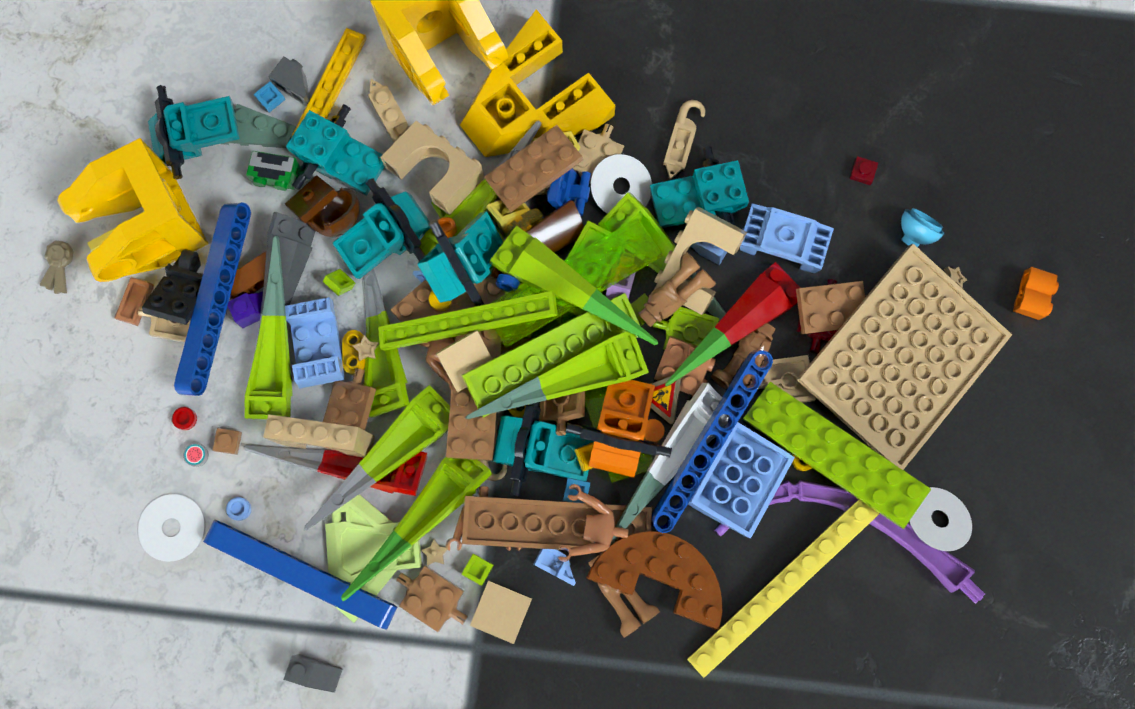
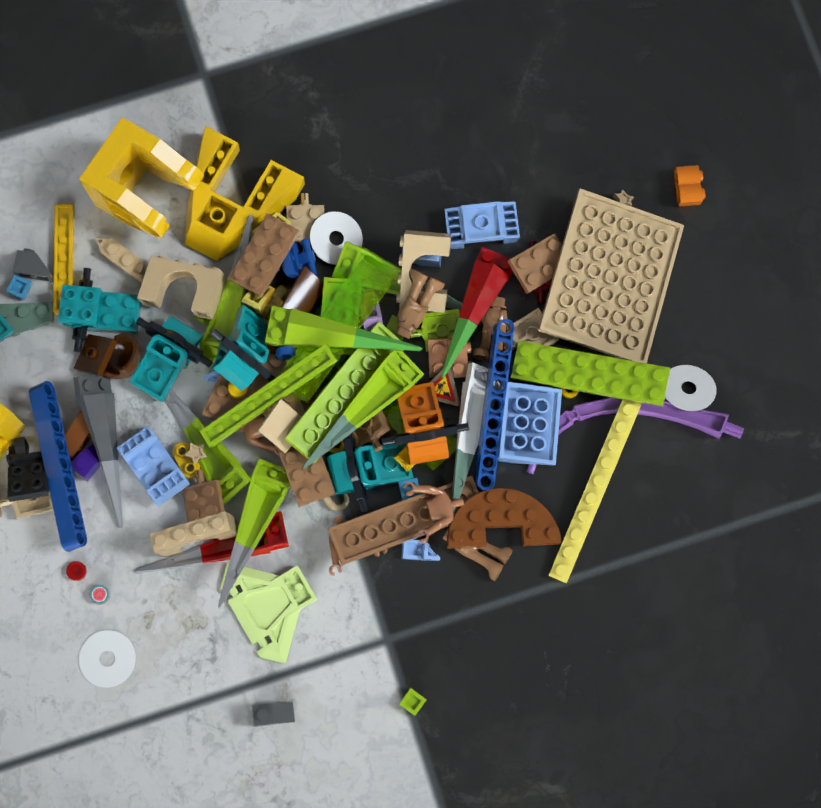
camera: 30 degrees left, 0 degrees up
blue beam [203,520,398,630] -> none
medium nougat plate [212,428,242,455] -> none
light blue tile [226,497,251,521] -> none
lime plate [245,236,293,419] -> none
brick [246,151,300,191] -> none
lime plate [323,269,356,296] -> none
lime plate [341,457,492,601] -> none
medium nougat plate [396,566,468,632] -> none
tan piece [422,539,447,566] -> none
orange tile [438,217,457,238] -> none
lime plate [461,554,494,586] -> none
tan piece [470,581,532,644] -> none
orange tile [644,419,665,442] -> none
teal piece [649,146,749,228] -> none
tan plate [663,100,705,180] -> none
dark red plate [849,156,878,185] -> none
medium azure piece [901,208,944,247] -> none

